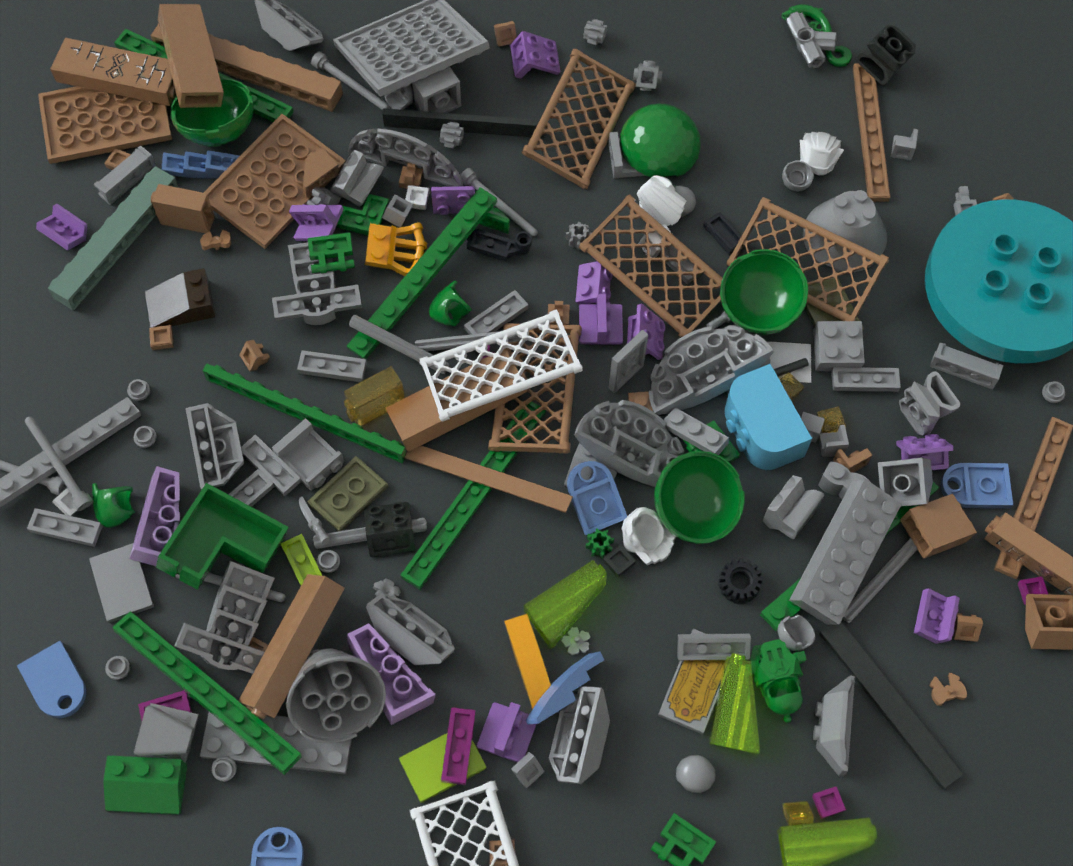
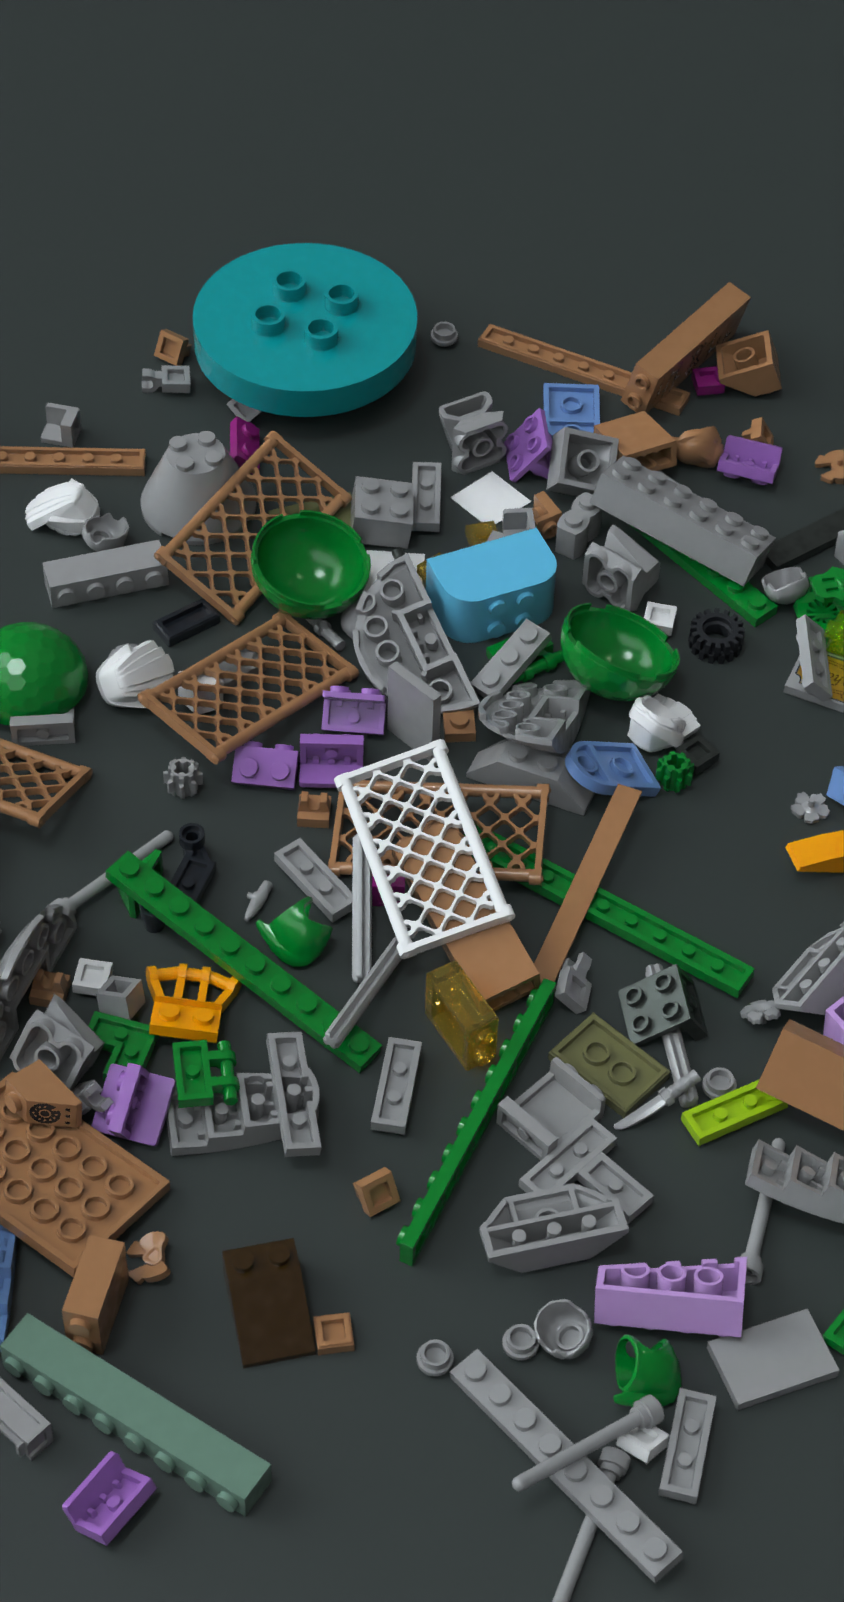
camera: 90 degrees left, 15 degrees down
green piece [156,483,289,590] -> none
medium lavender bracket [431,186,475,215] -> none
clear neon green slope [524,560,607,650] -> none
light grey container [930,343,1003,390] -> none
none -> light grey brick [42,540,169,608]
none -> magenta plate [230,416,260,475]
none -> light grey helmet [244,880,273,922]
none -> white sticker [450,471,532,528]
none -> light grey hair [534,1299,594,1360]
none -> light grey plate [554,952,592,1014]
none -> white plate [644,601,677,636]
none -> medium nougat hair [672,426,724,468]

